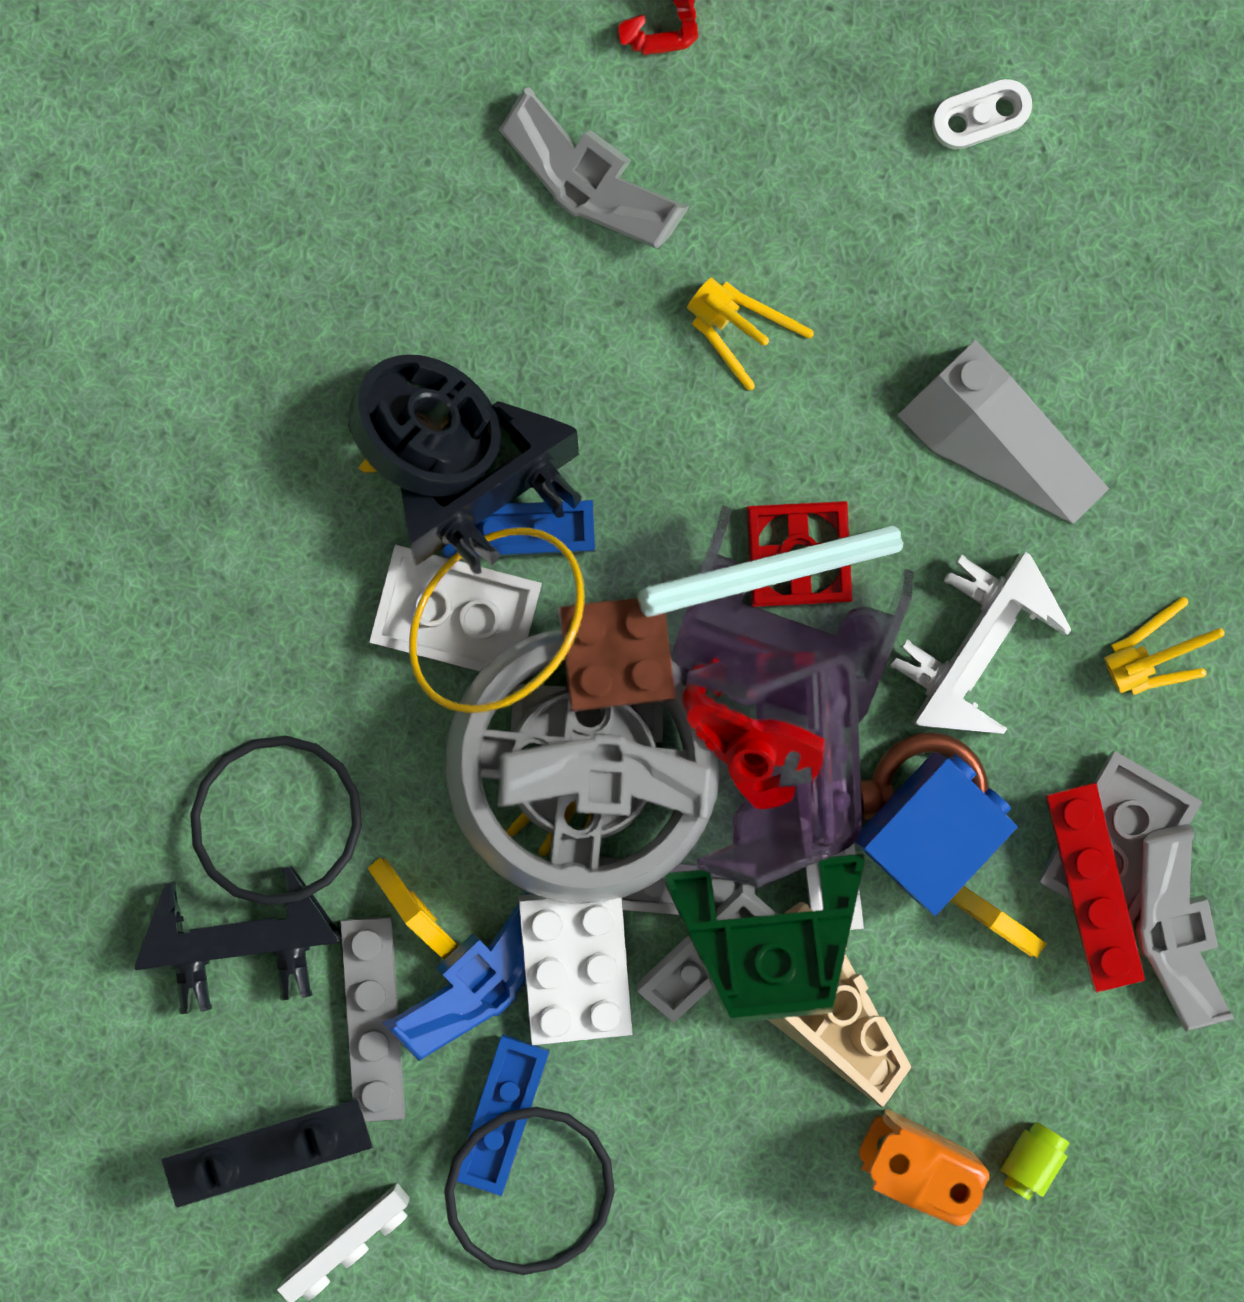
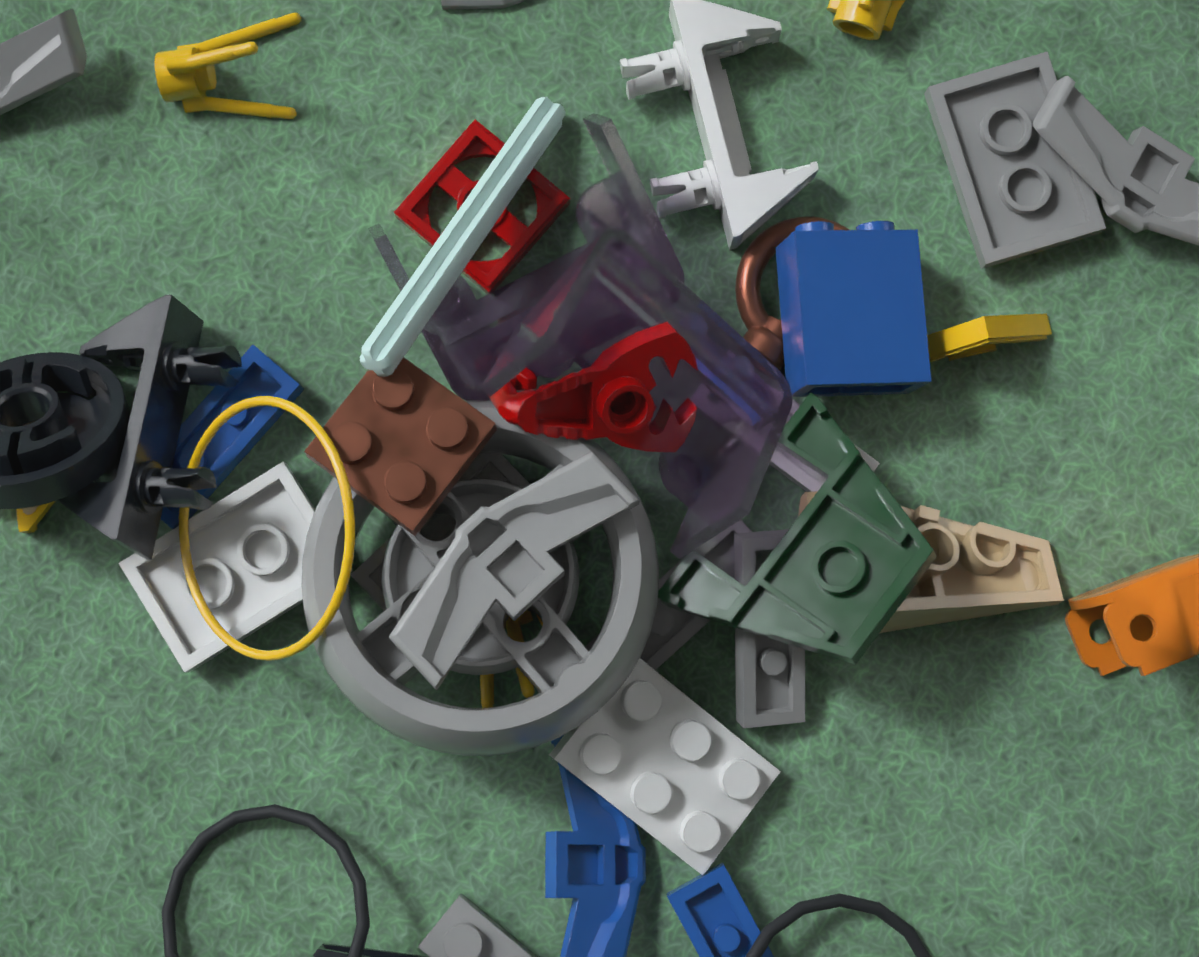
camera: 50 degrees left, 5 degrees down
yellow tile [367,857,460,960] -> none
red plate [1044,782,1146,993] -> none

